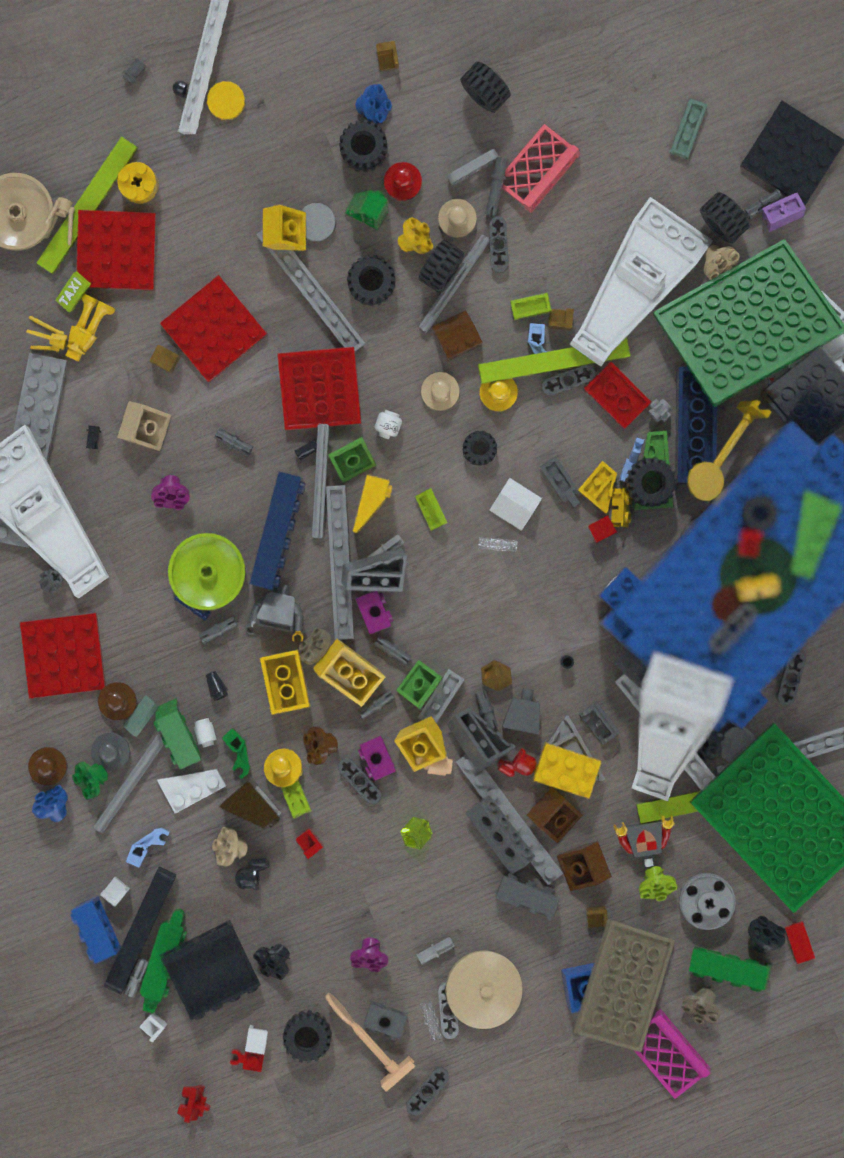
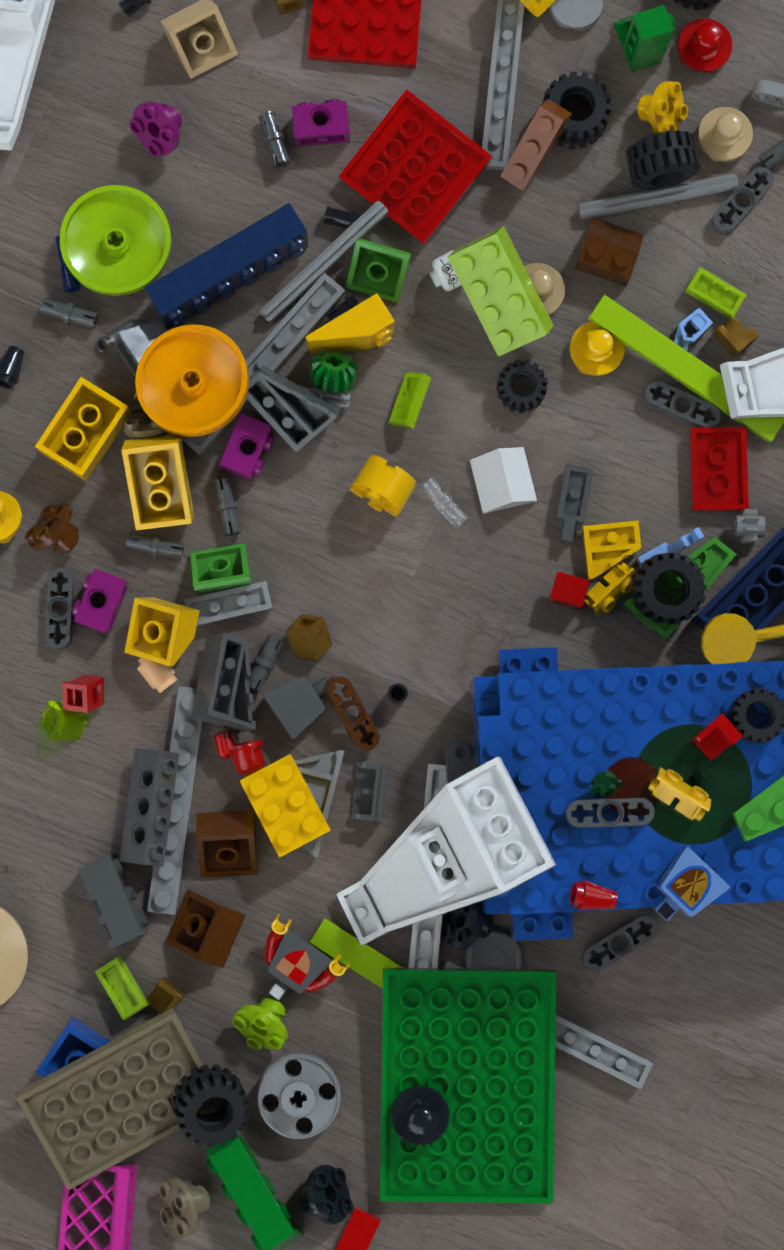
camera: 40 degrees right, 5 degrees down
none -> red brick [62,675,104,713]
none -> lime plate [95,956,149,1021]
none -> light orange dish [135,325,249,437]
none -> black tyre [172,1065,250,1147]
none -> magenta brick [292,99,350,147]
none -> green gear [310,350,357,395]
none -> reddish brown beam [324,676,380,751]
none -> black pin [326,295,360,321]
none -> yellow brick [349,455,417,517]
none -> black plate [391,1085,449,1145]
none -> lime brick [448,226,554,357]
none -> dark orange brick [500,99,572,191]
none -> red cone [570,880,617,910]
none -> dark green plate [589,771,623,798]
none -> torso [654,846,730,922]

